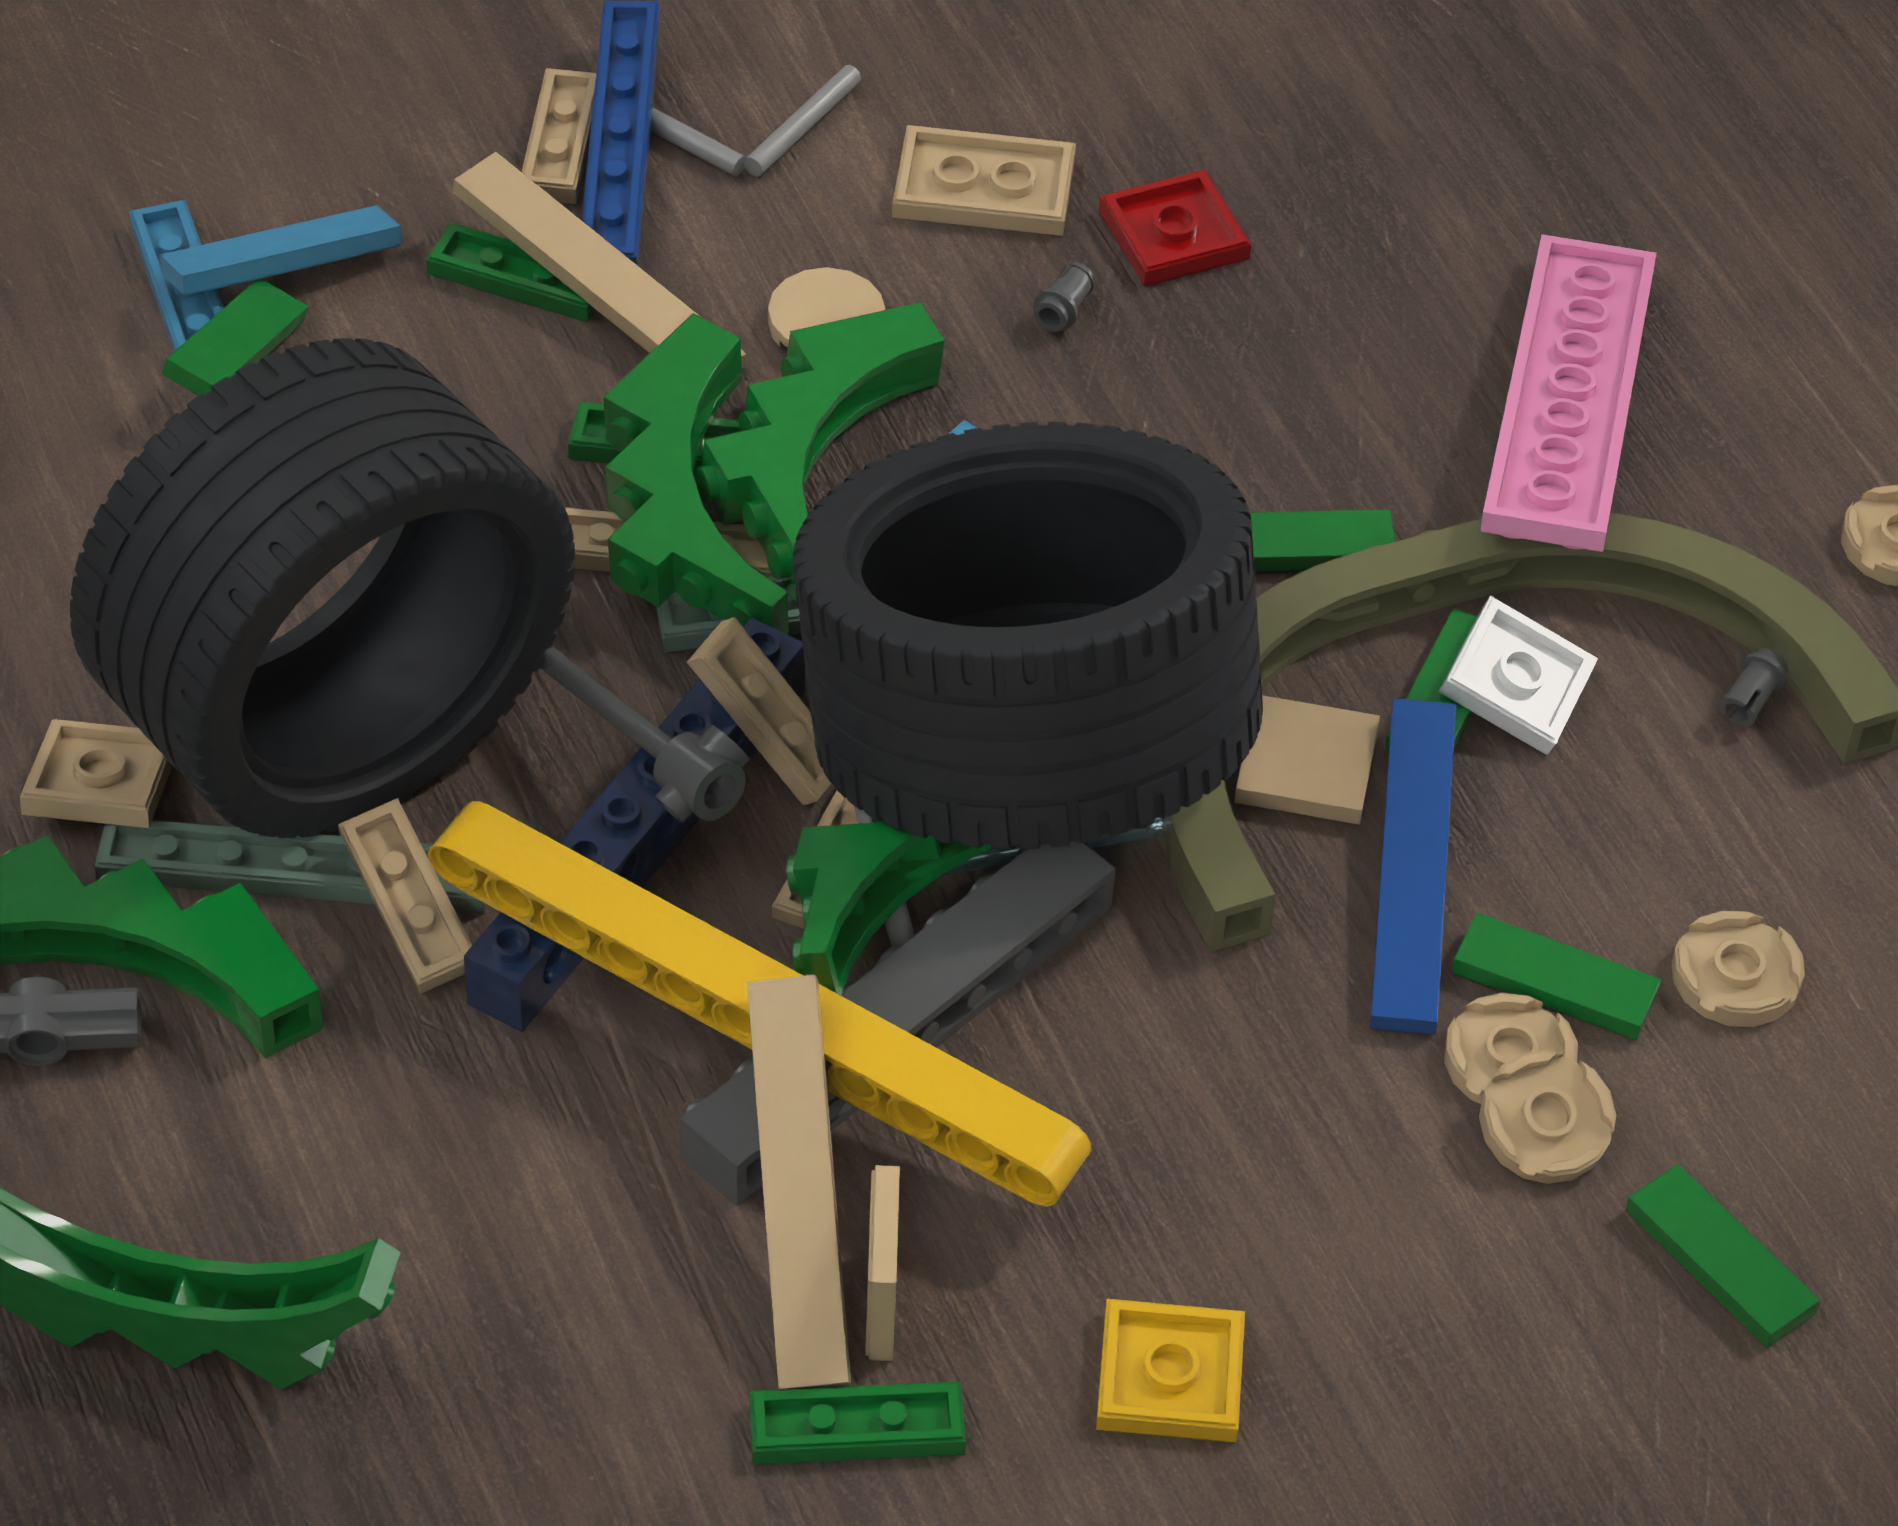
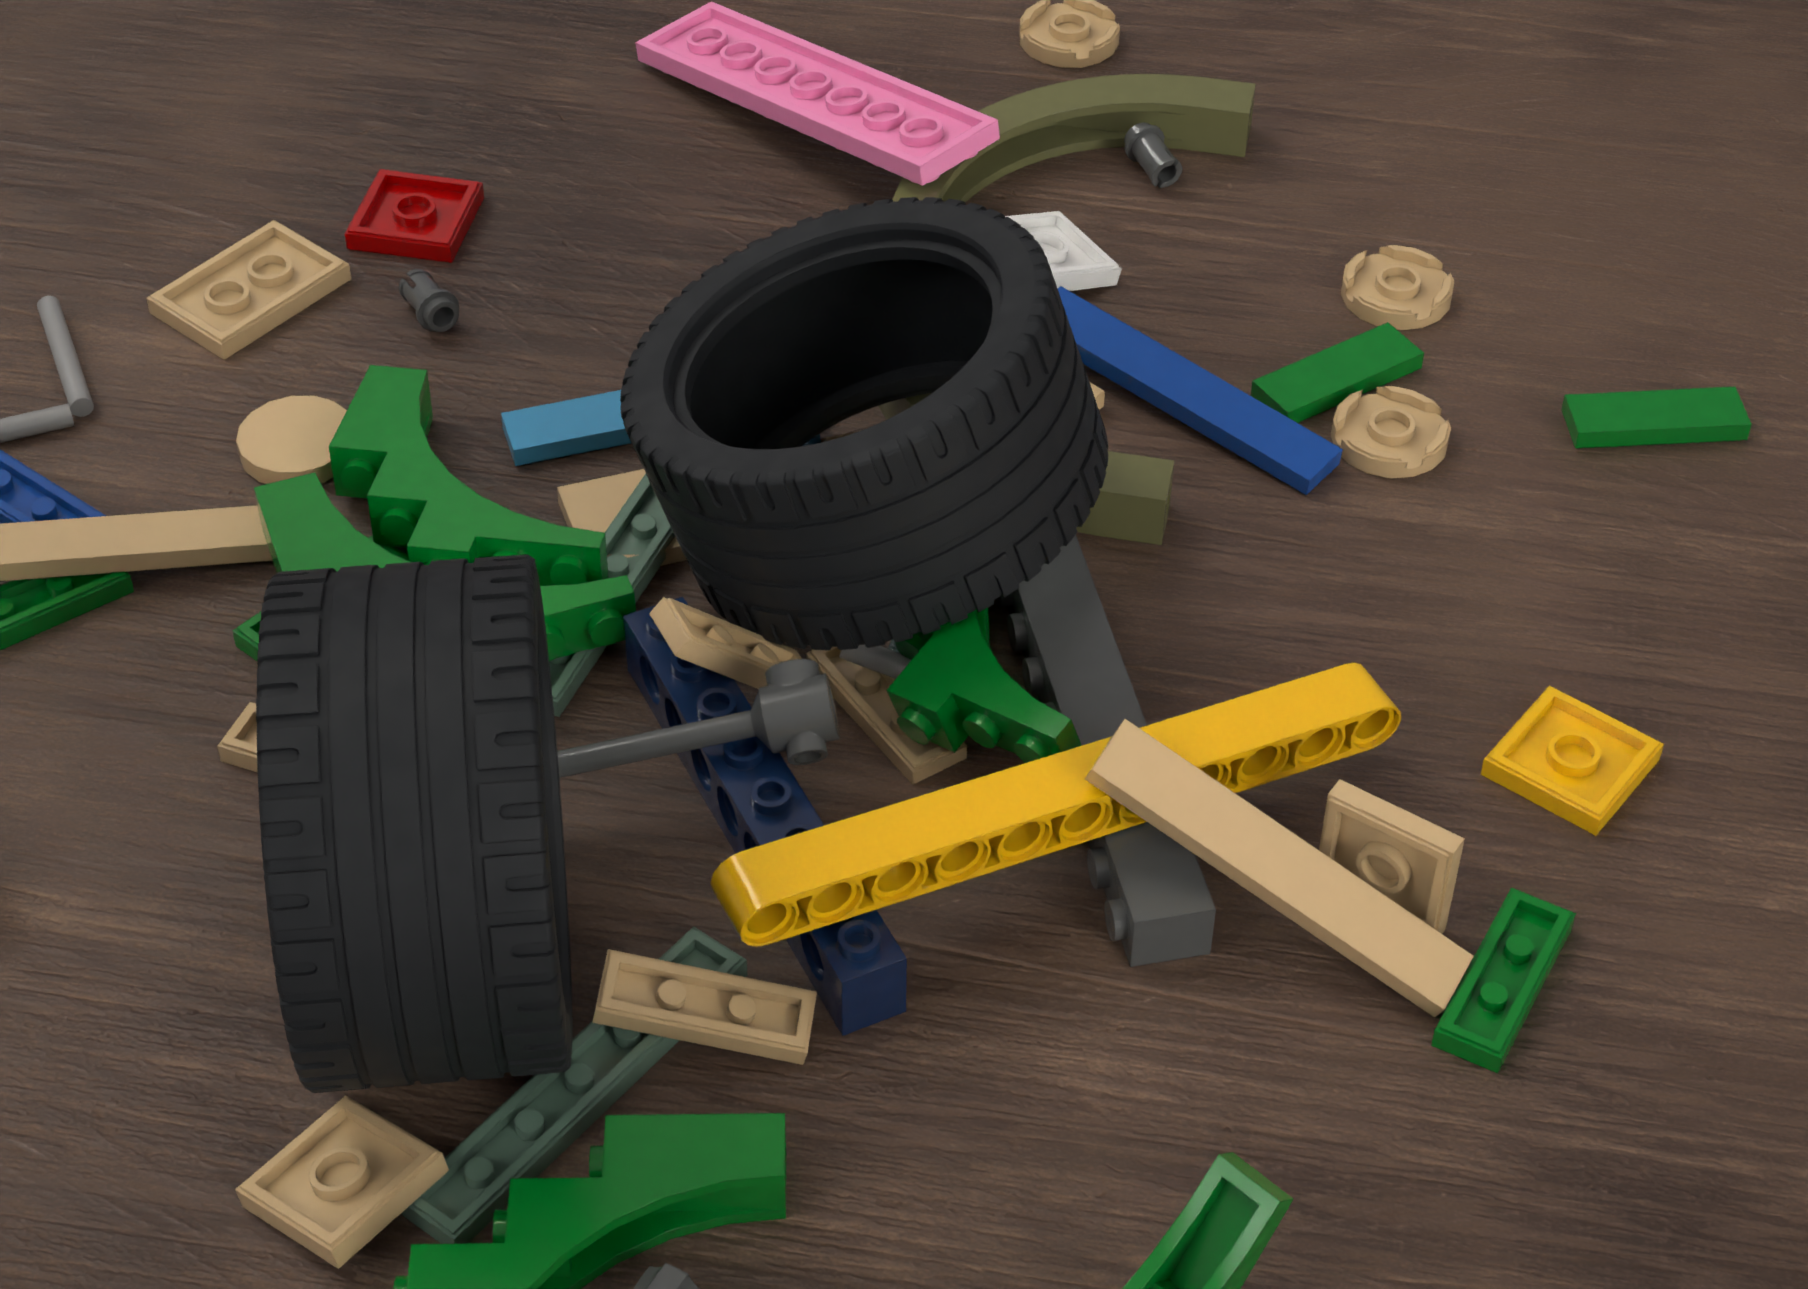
camera: 55 degrees left, 5 degrees down
tan tile [1479,1049,1616,1184] -> none

